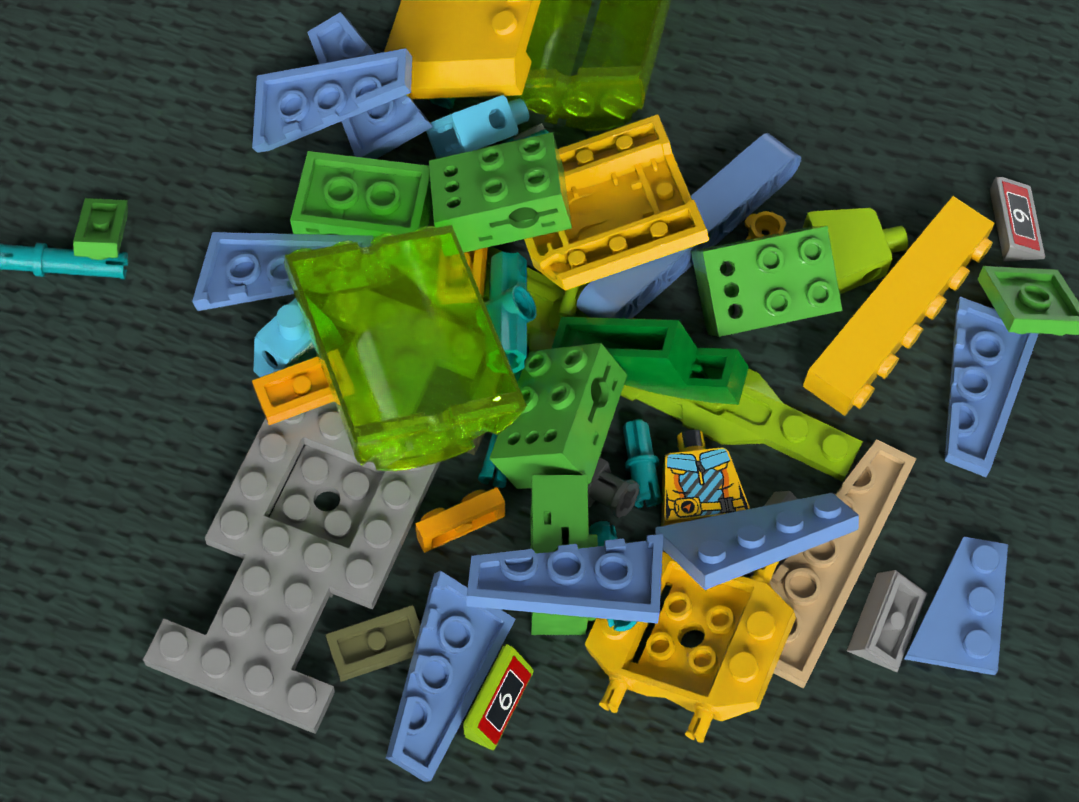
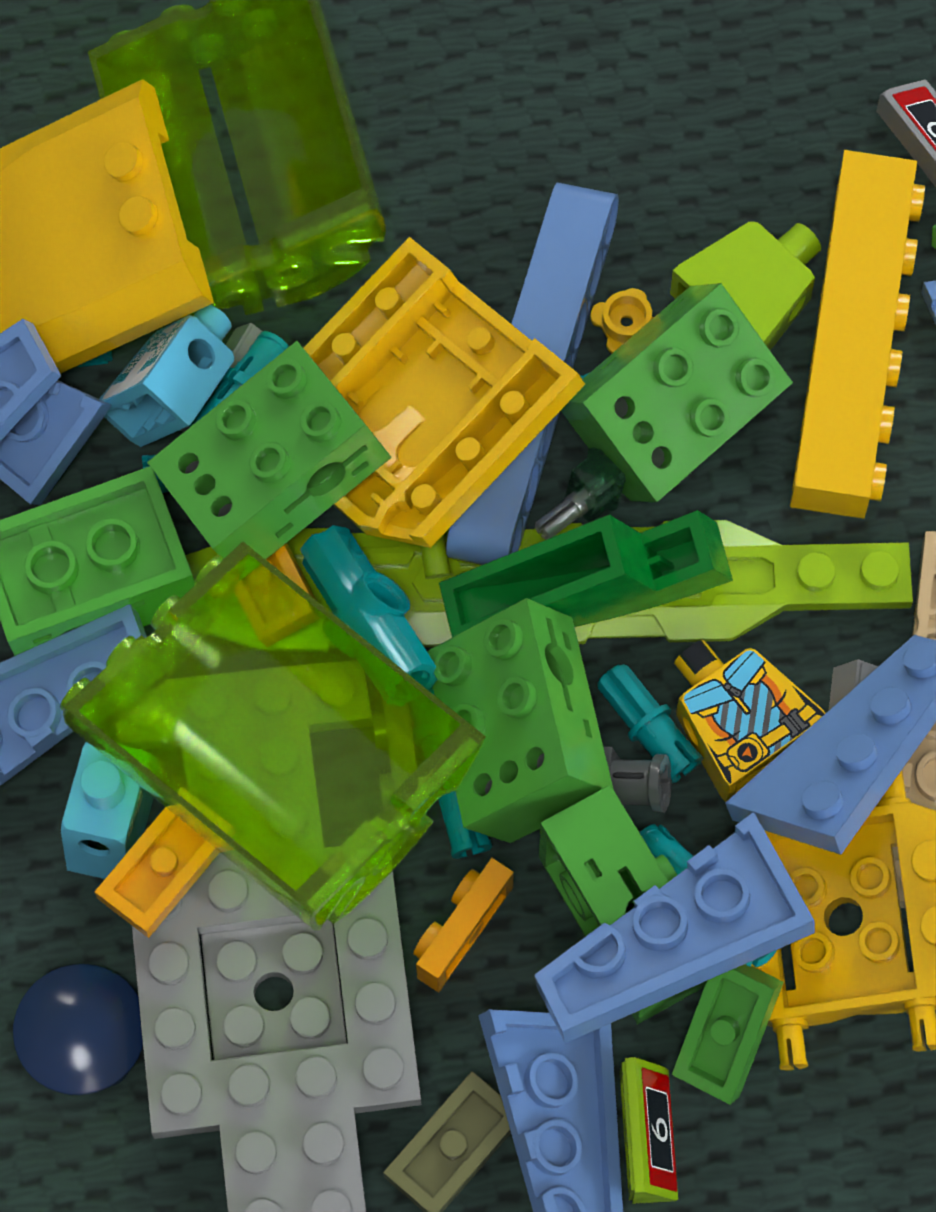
camera: 25 degrees left, 5 degrees up
none -> dark blue dish [13,964,143,1095]
none -> clear green piece [535,447,626,540]
none -> bright green plate [672,964,784,1105]

